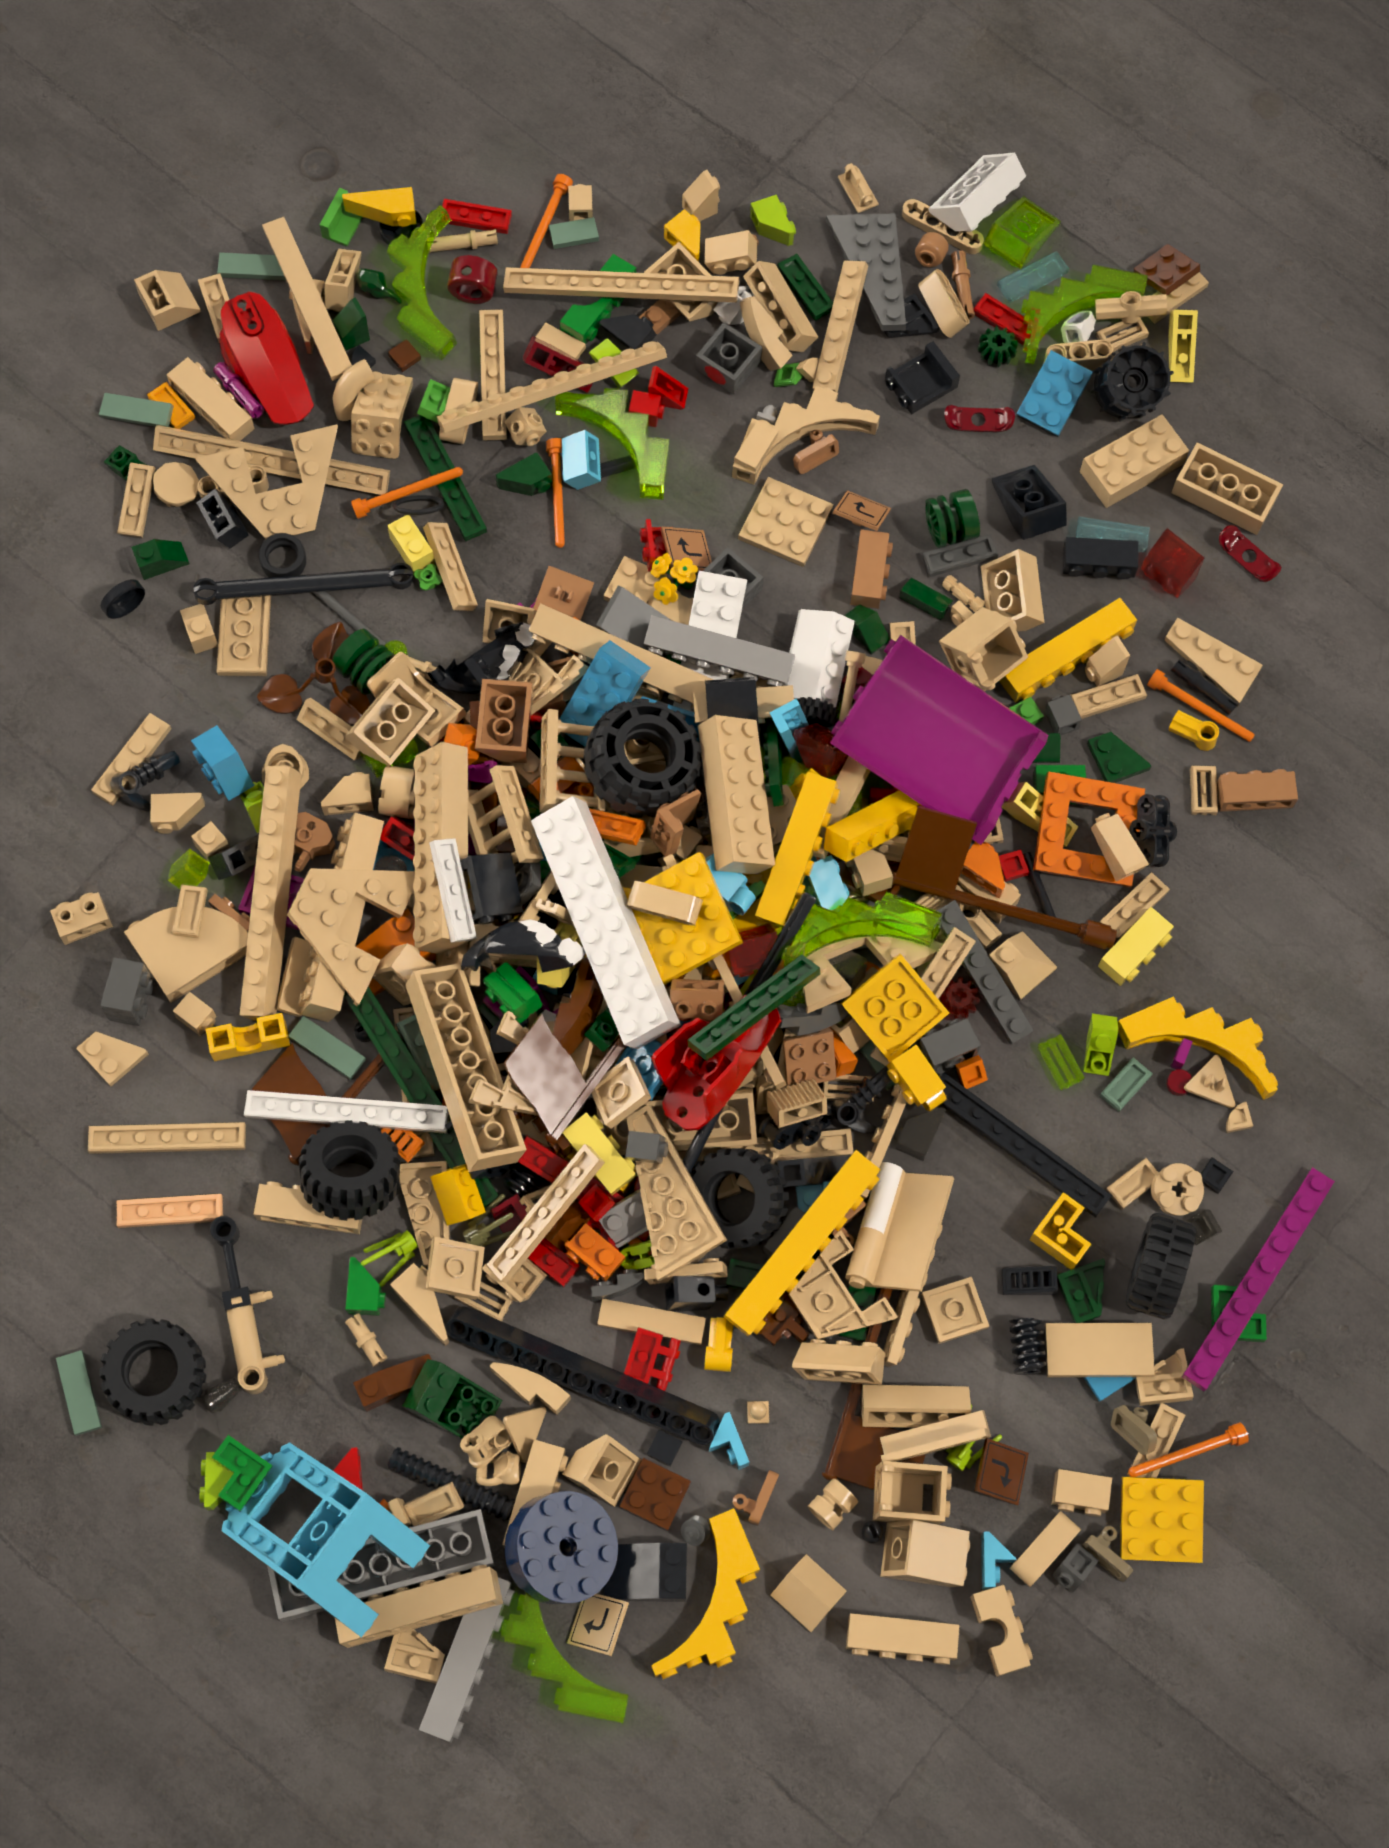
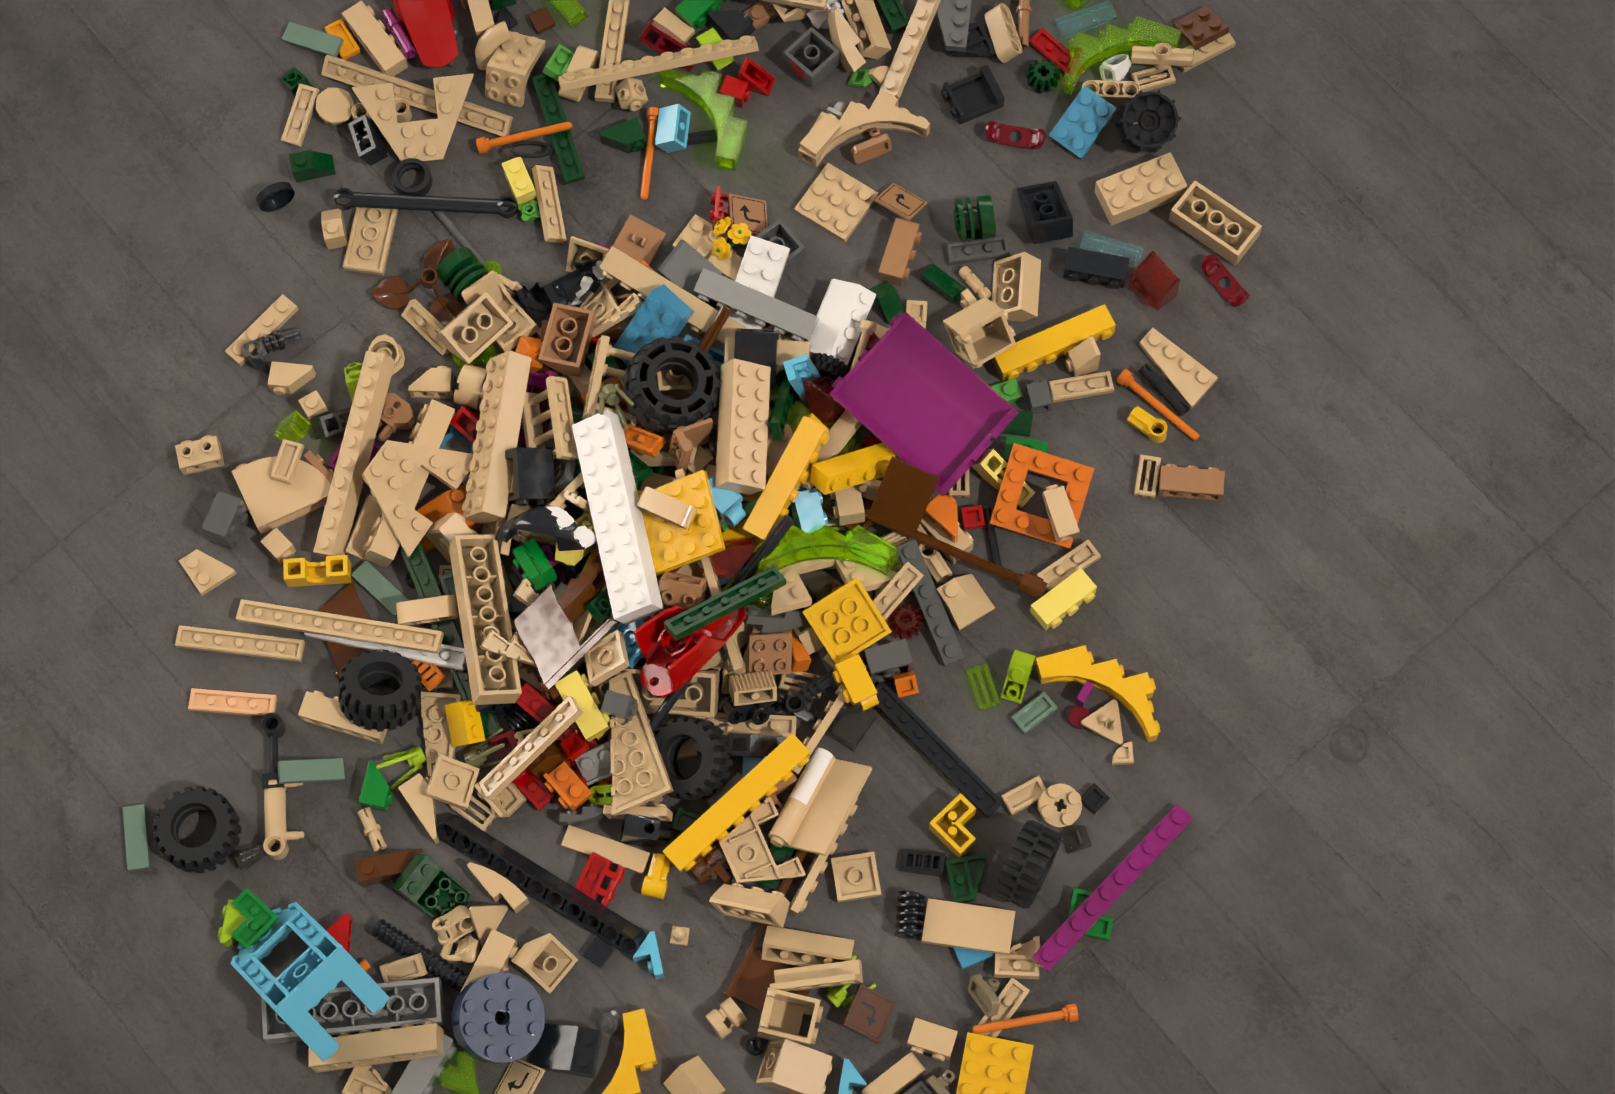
camera: 15 degrees right, 0 degrees up
dark azure brick [191,725,254,801] -> none
tan tile [388,1498,413,1527] -> none
white tile [429,839,477,943] -> none
reddish brown plate [619,1458,691,1531] -> none
medium nougat piece [732,1470,779,1526] -> none
dark green wing [1087,732,1151,783] -> none
black axle [1129,794,1177,867] -> none
light yellow slope [1168,310,1198,382] -> none
none -> tan plate [236,599,444,654]
none -> sand green tile [277,758,345,784]
none -> tan beam [396,595,459,626]
none -> olive plant [598,383,634,429]
none -> reddish brown axle [698,305,732,351]

